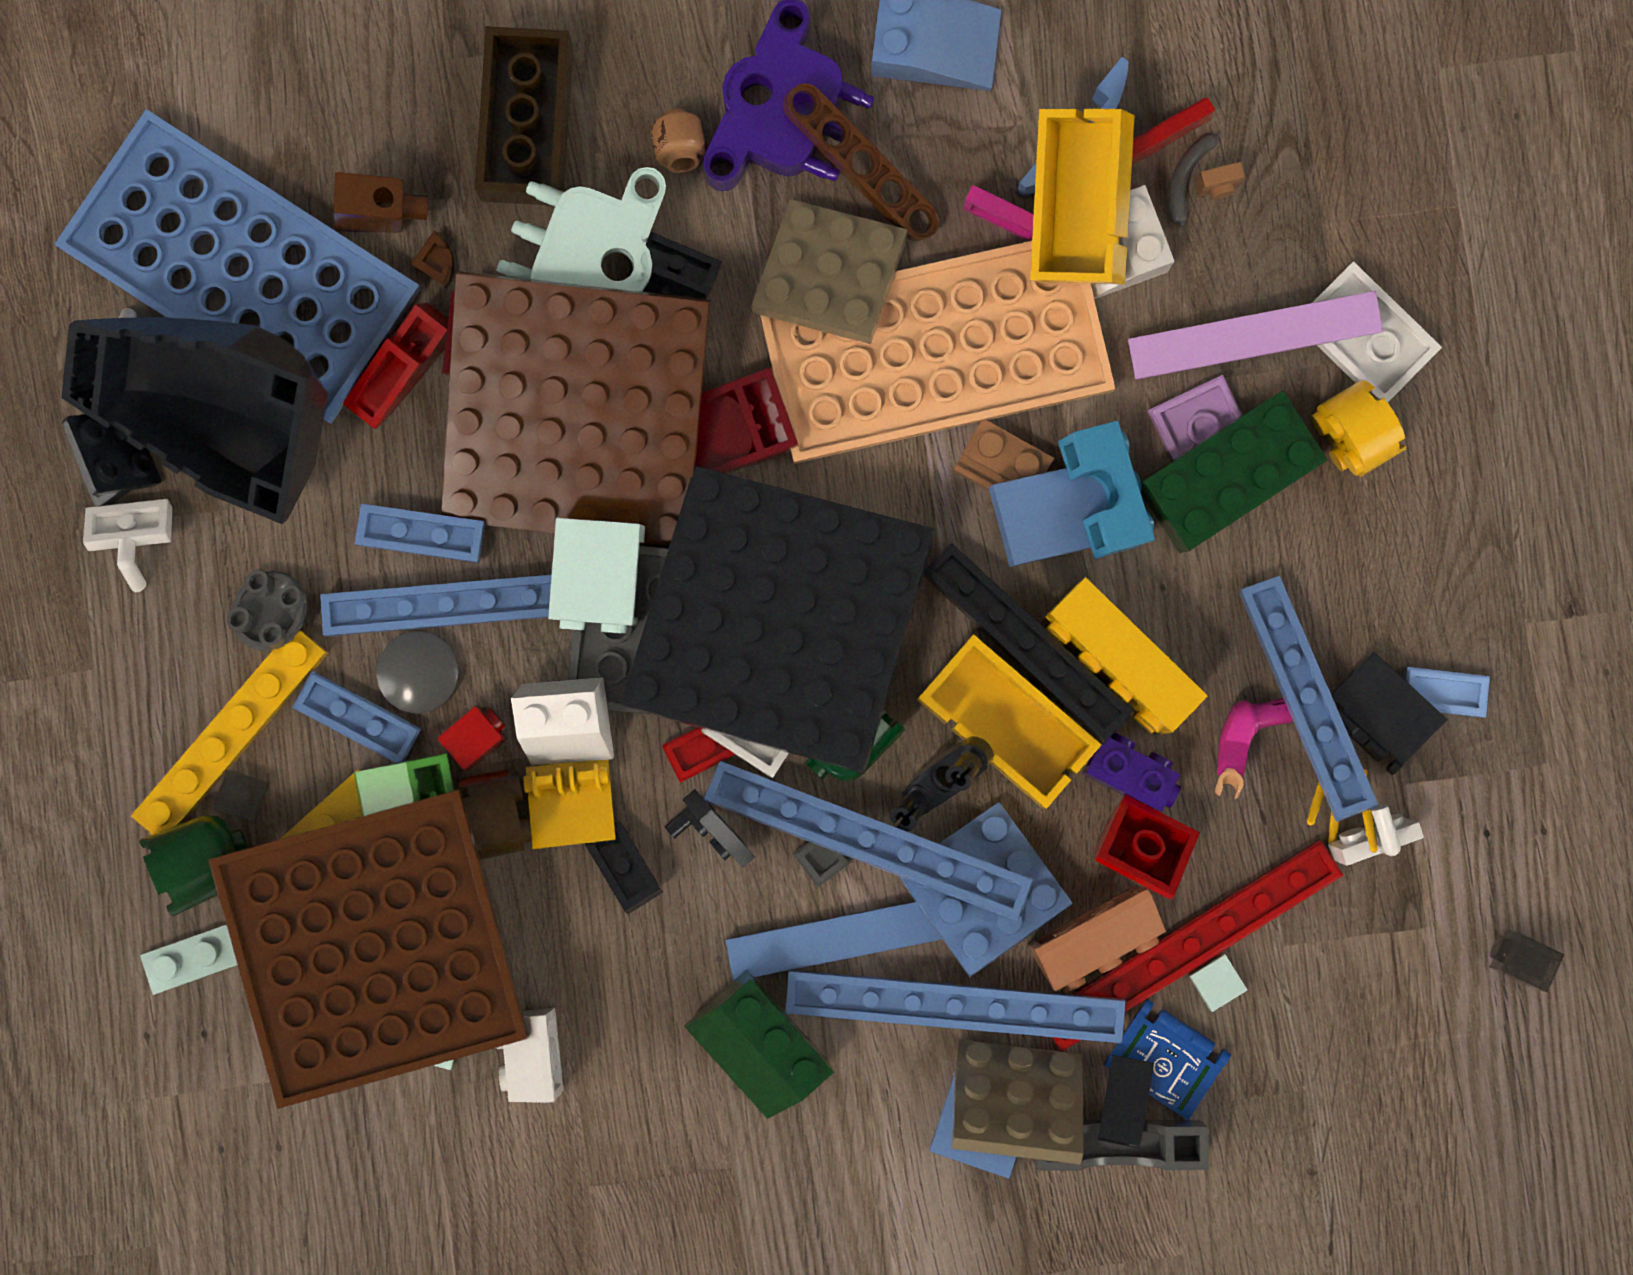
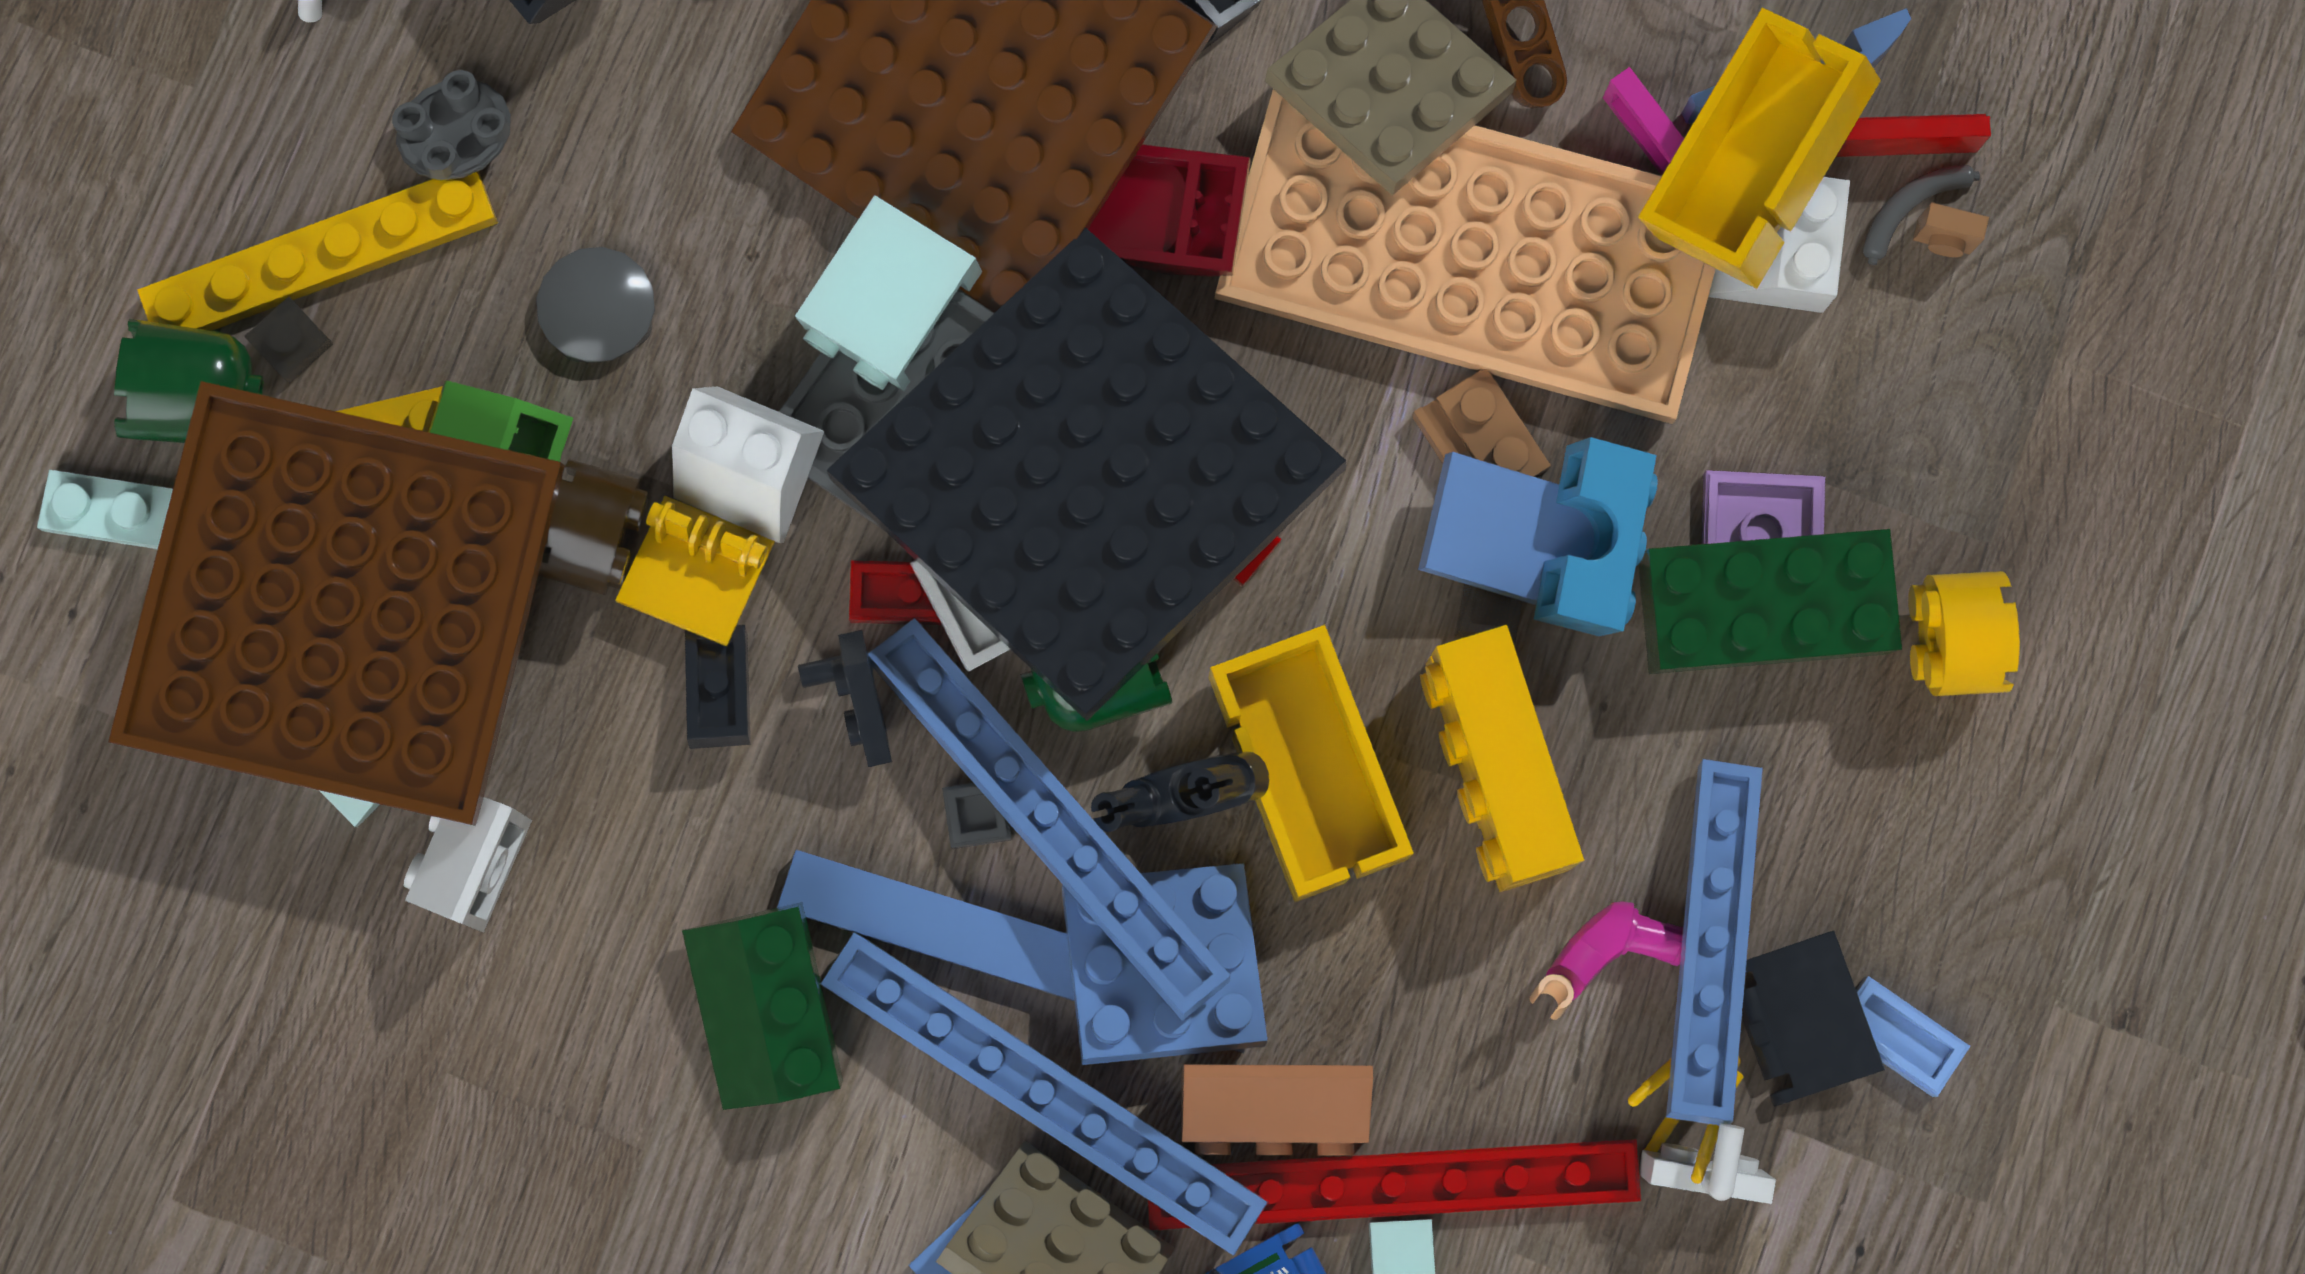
camera: 25 degrees right, 5 degrees down
medium blue tile [292,671,424,763] -> none
medium blue plate [320,575,552,637] -> none
medium blue plate [355,504,486,564] -> none
red brick [437,706,508,771] -> none
black plate [923,543,1134,745] -> none
dark purple brick [1082,733,1181,812] -> none
red slope [1095,794,1200,900] -> none
lavender tile [1128,291,1383,380] -> none
white plate [1312,261,1442,402] -> none

